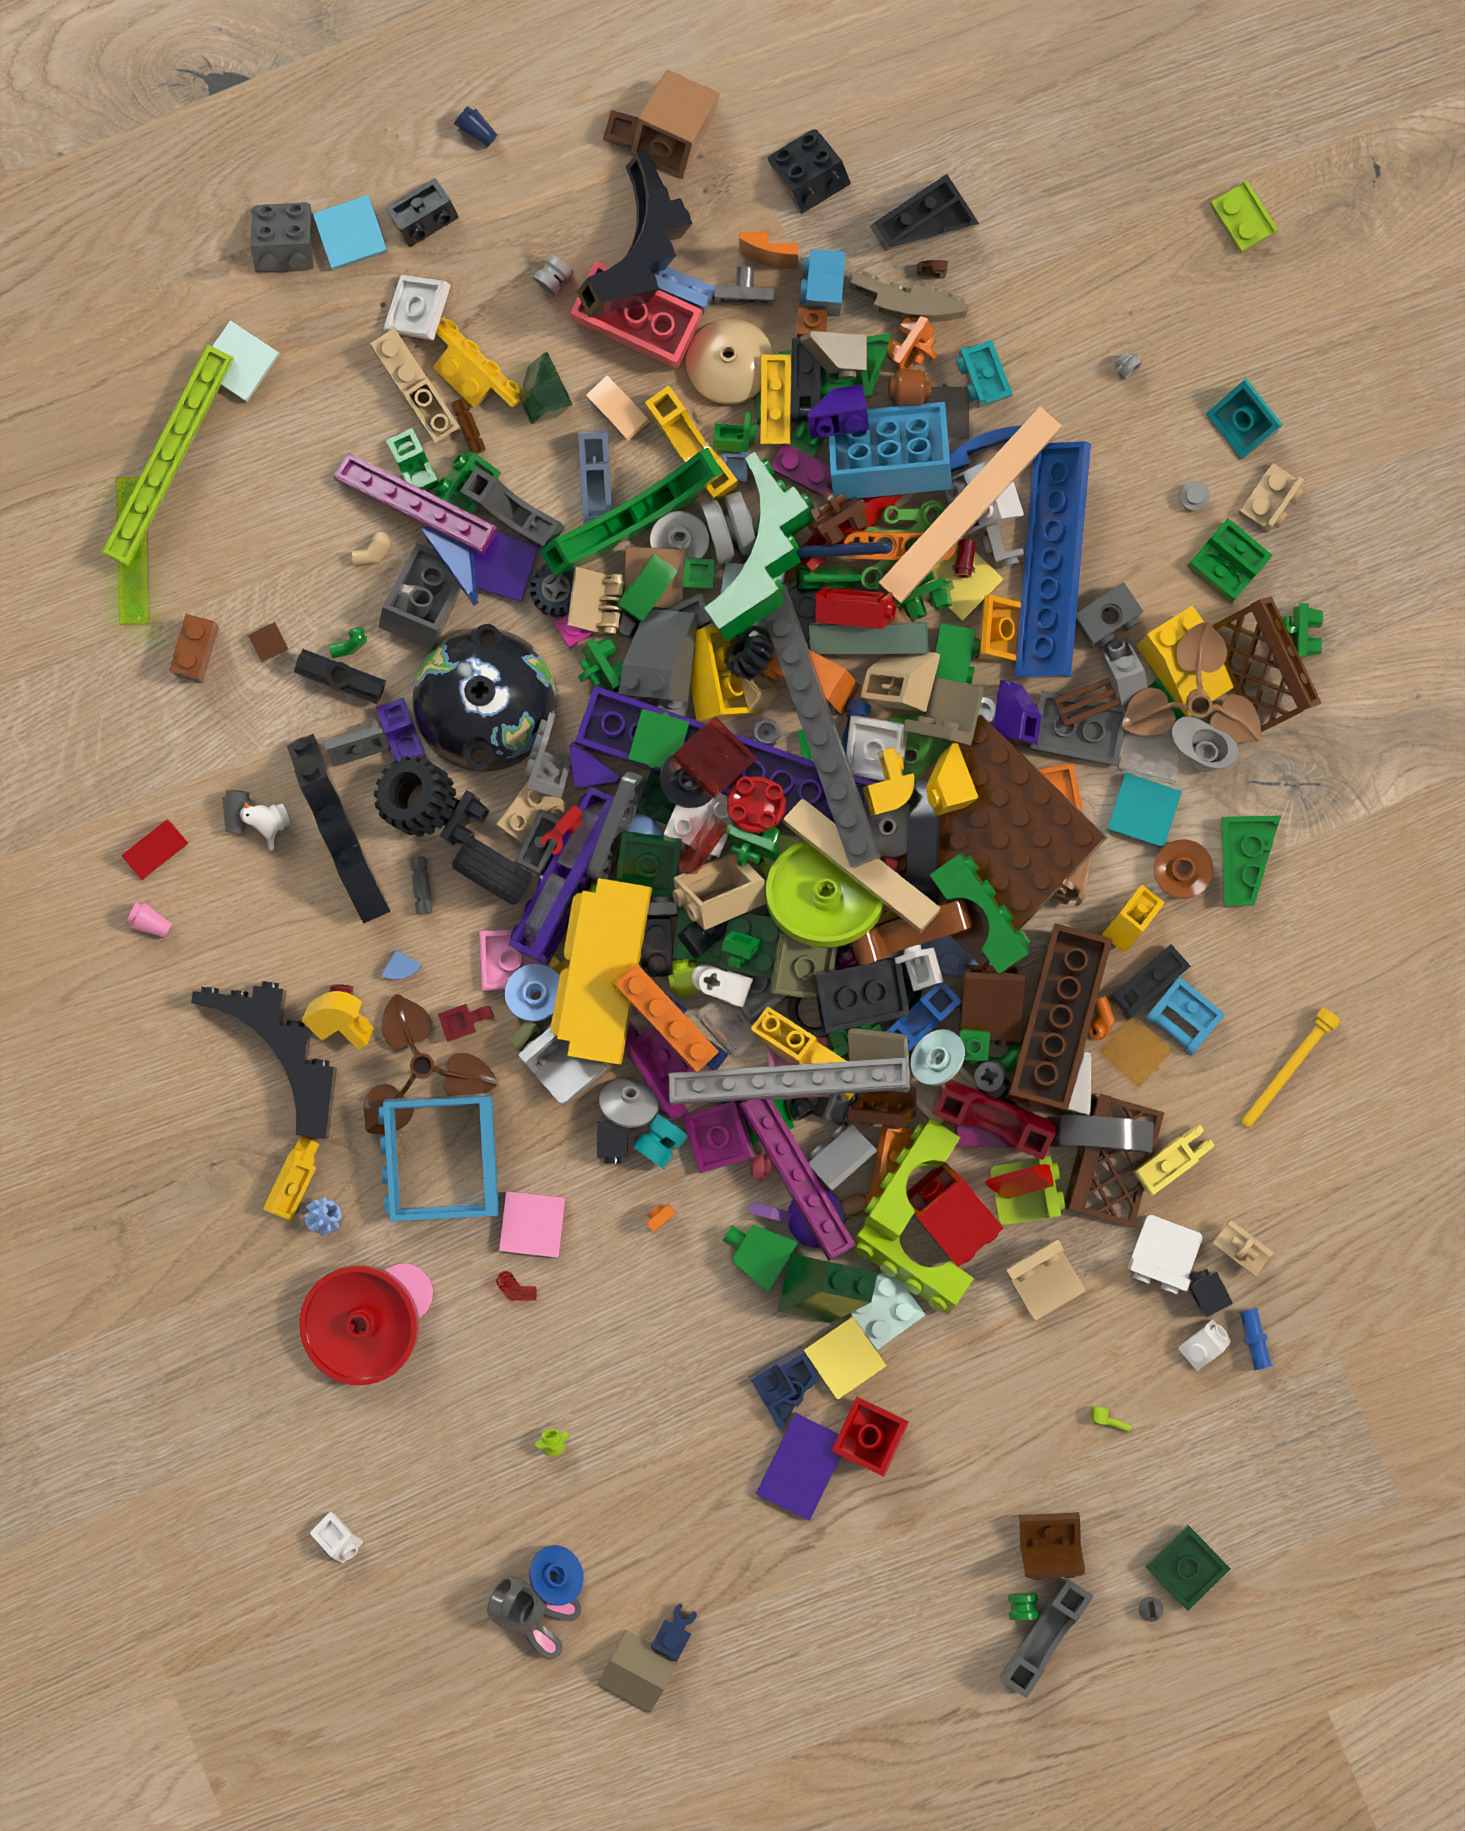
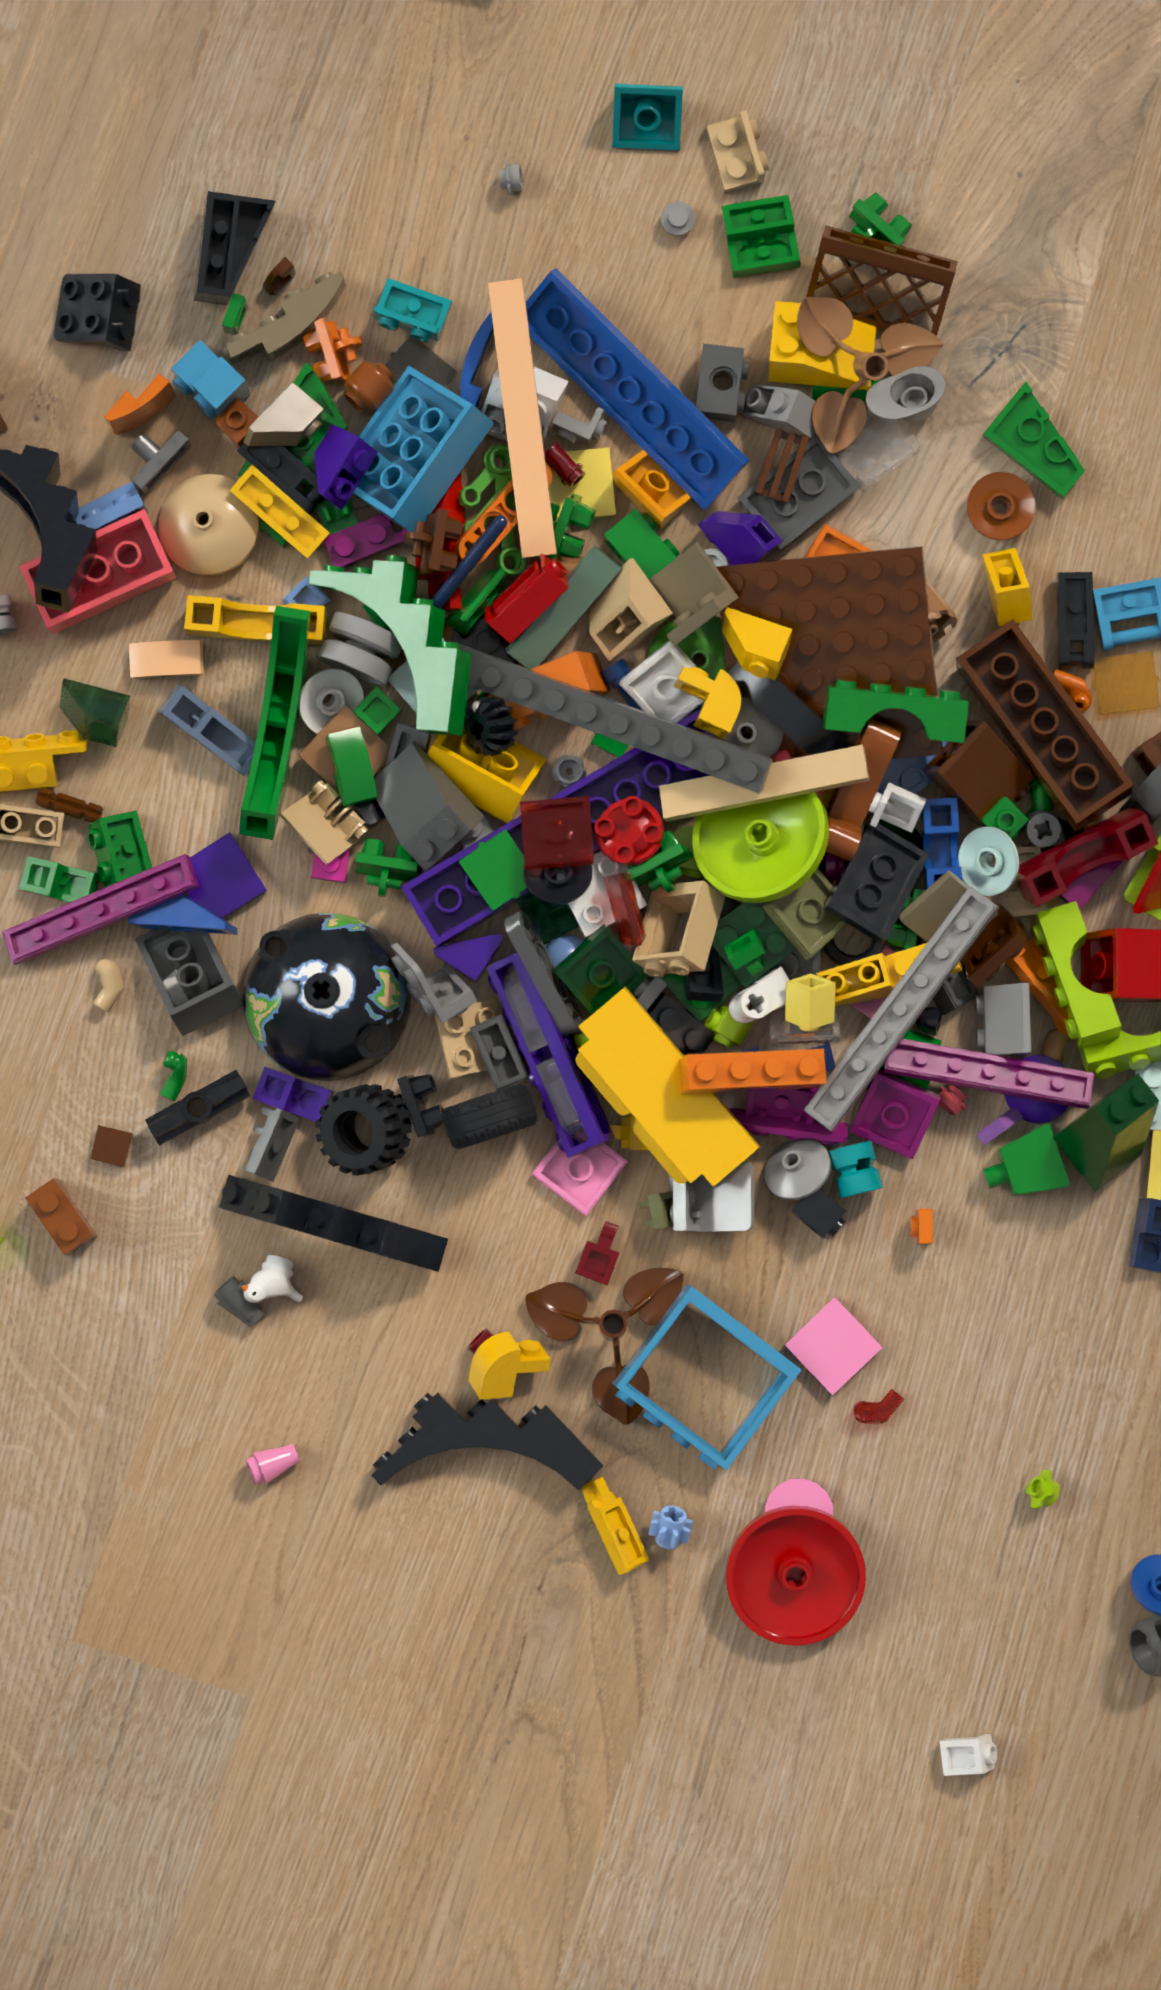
camera: 50 degrees left, 0 degrees up
red slope [121,819,189,880] -> none
medium blue tile [381,950,422,980] -> none
dark grey axle [410,856,432,915] -> none
dark grey arch [460,467,565,548] -> none
light blue dish [505,964,560,1022] -> none
black wheel [529,563,574,618] -> none
red plate [540,805,584,855] -> none
green bracket [713,412,756,452] -> none
tan slope [740,674,779,710] -> none
white slope [1068,1052,1091,1116] -> none
teal tile [1107,773,1182,848] -> none
none -> green tile [222,293,248,335]
none -> light yellow brick [785,974,836,1031]

